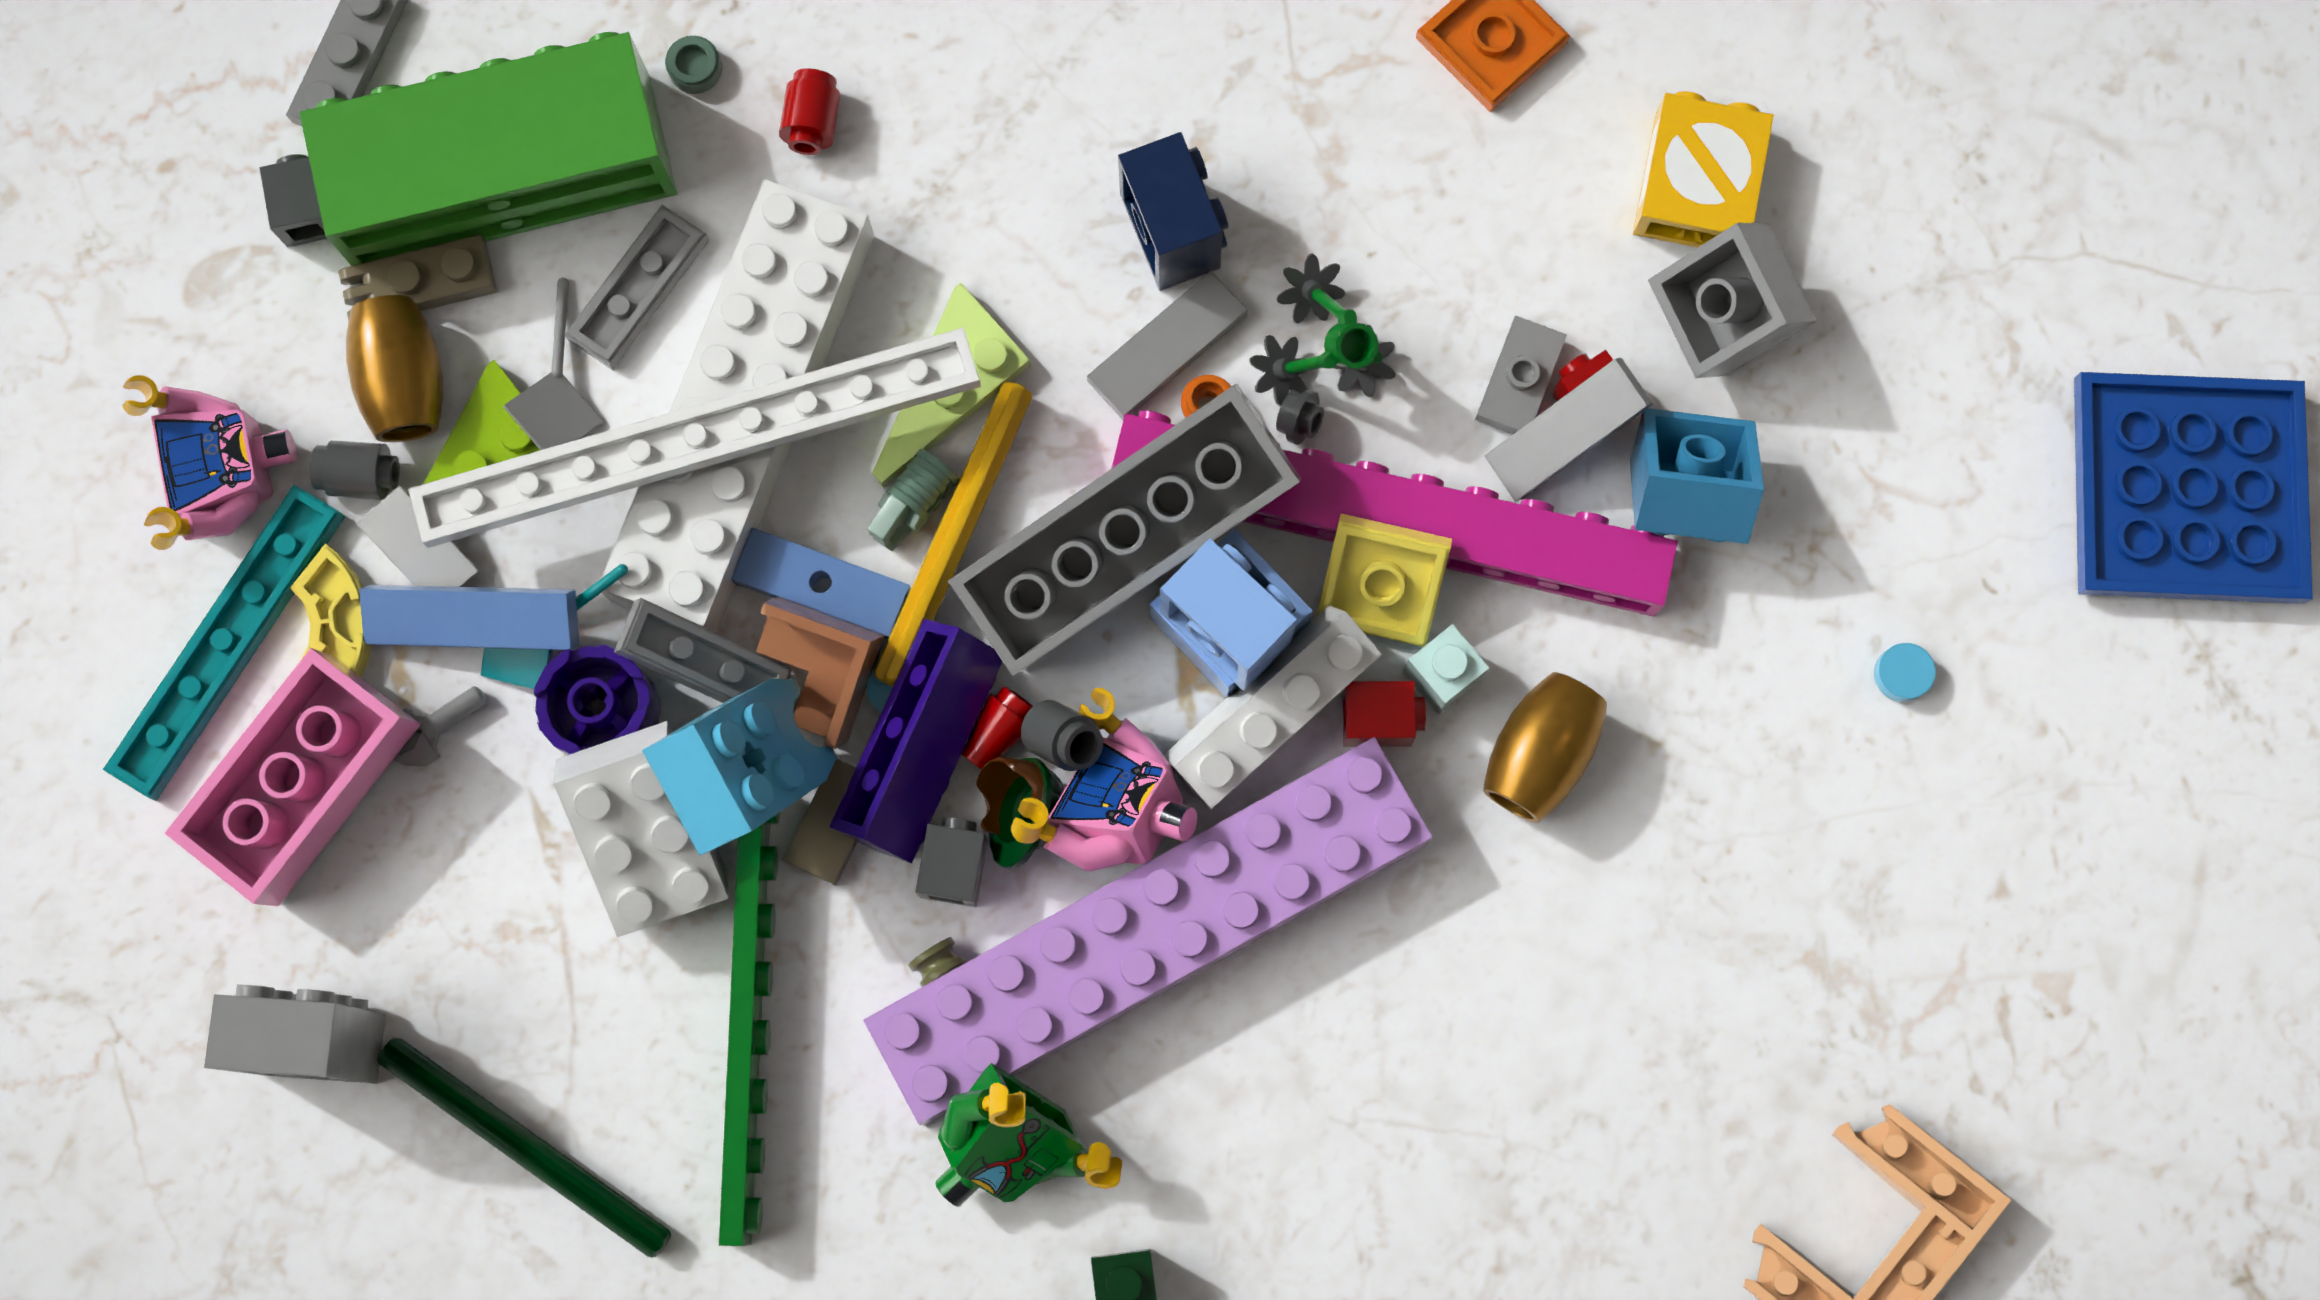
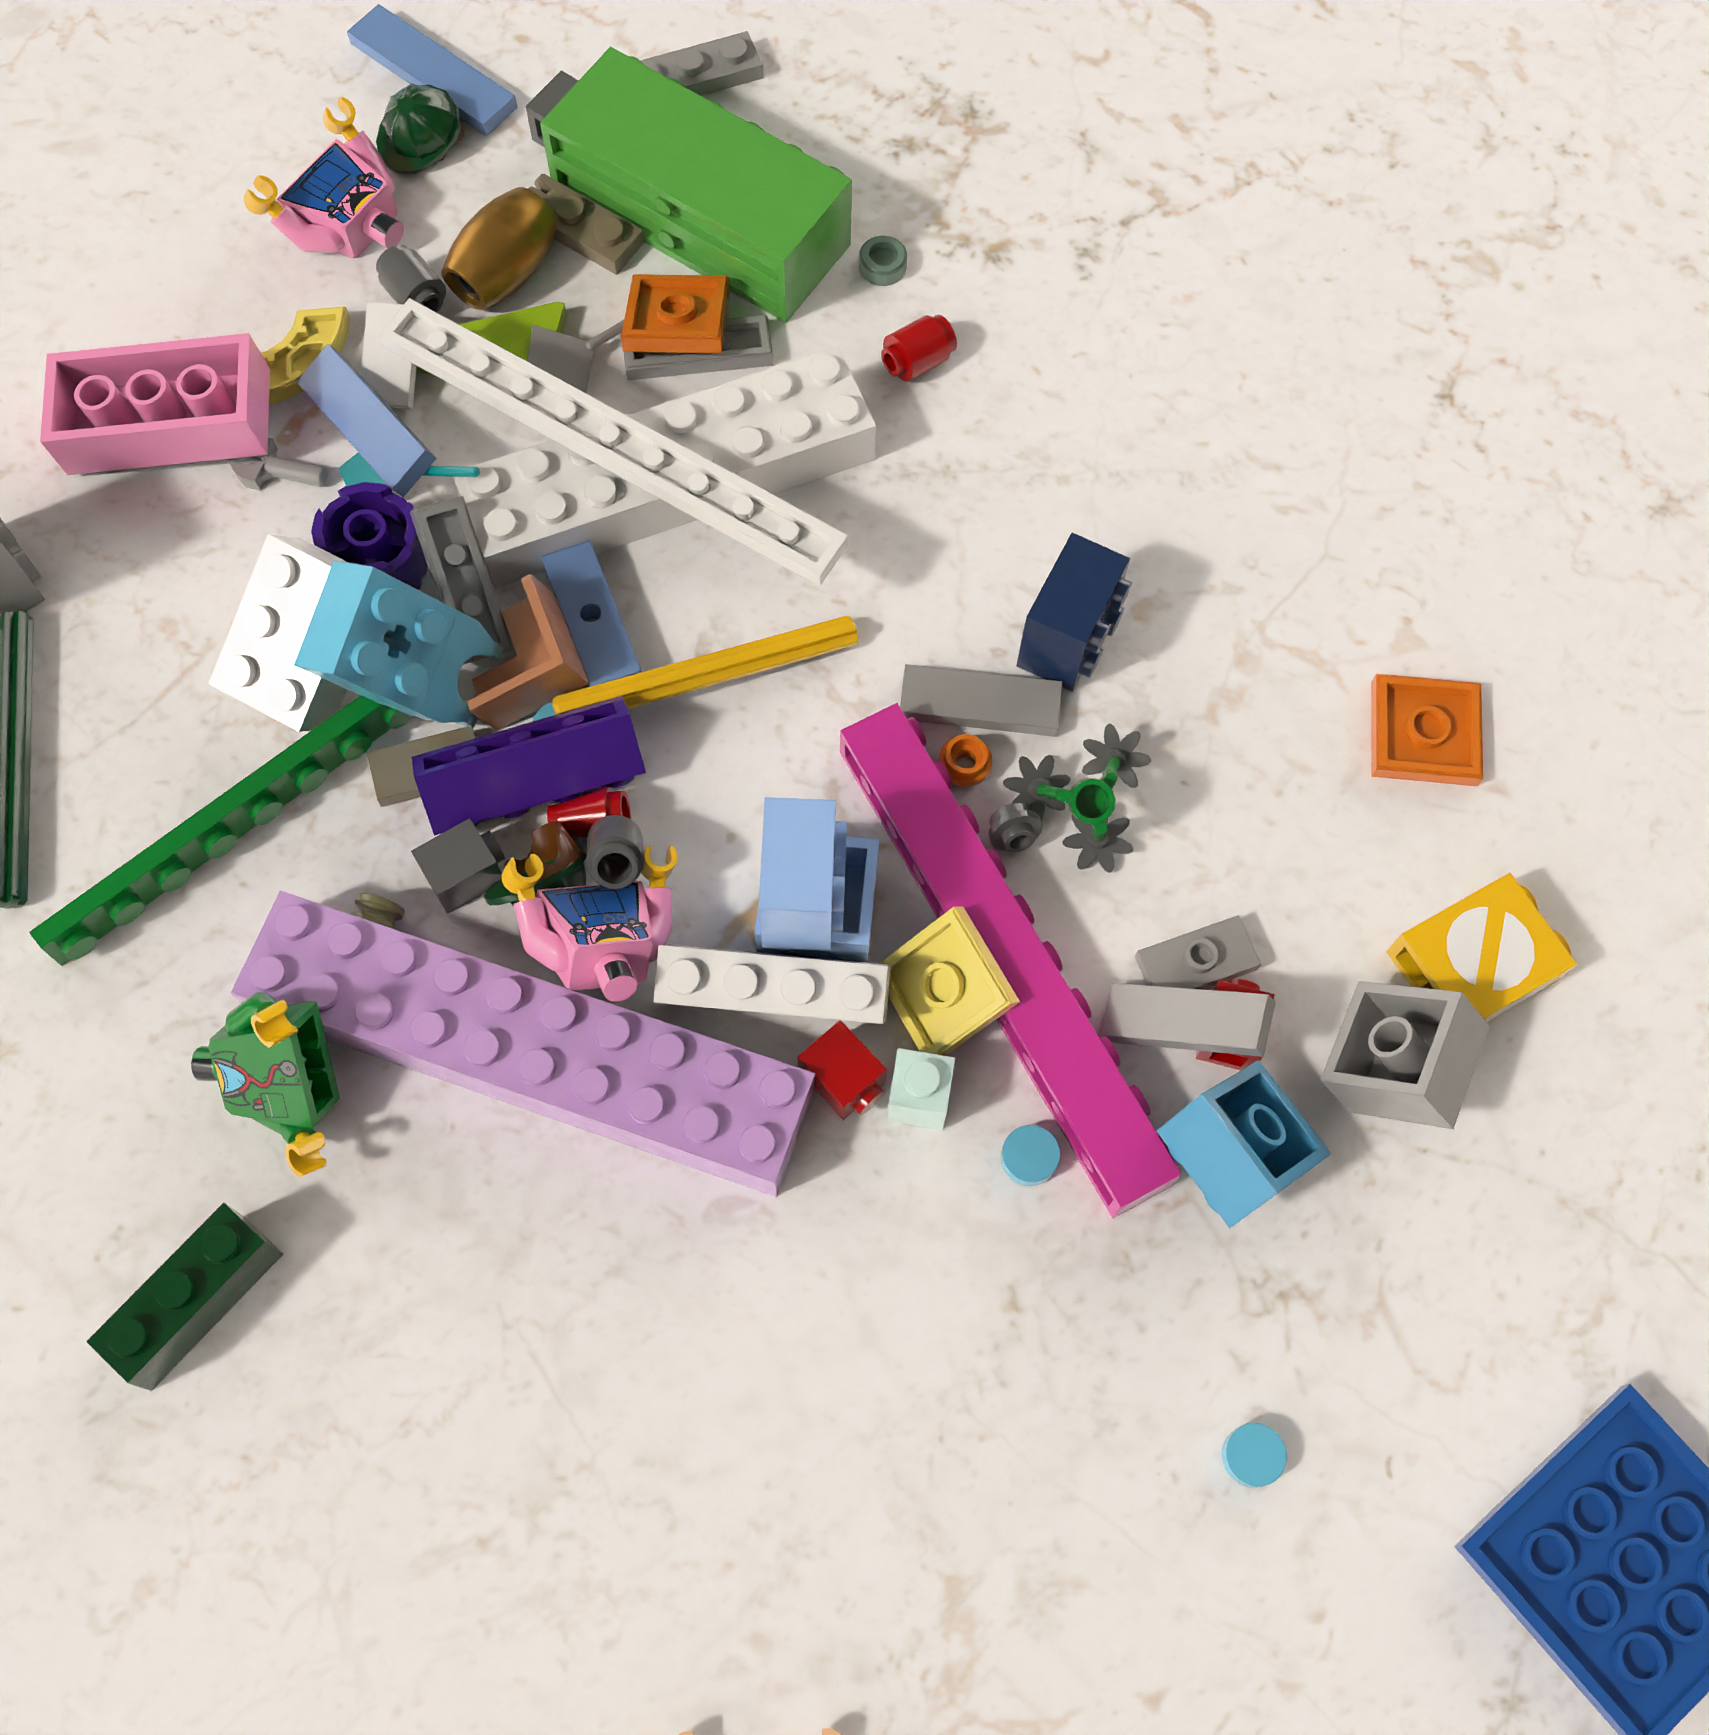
camera: 45 degrees right, 10 degrees down
teal tile [103,484,346,801] -> none
sand green hinge [867,449,960,551] -> none
yellowish green wing [872,283,1031,488] -> none
light grey brick [948,384,1301,676] -> none
pearl gold piece [1483,672,1607,823] -> none
none -> medium blue tile [347,4,518,136]
none -> dark green piece [376,83,464,174]
none -> orange tile [621,274,731,353]
none -> medium azure tile [1001,1125,1060,1186]

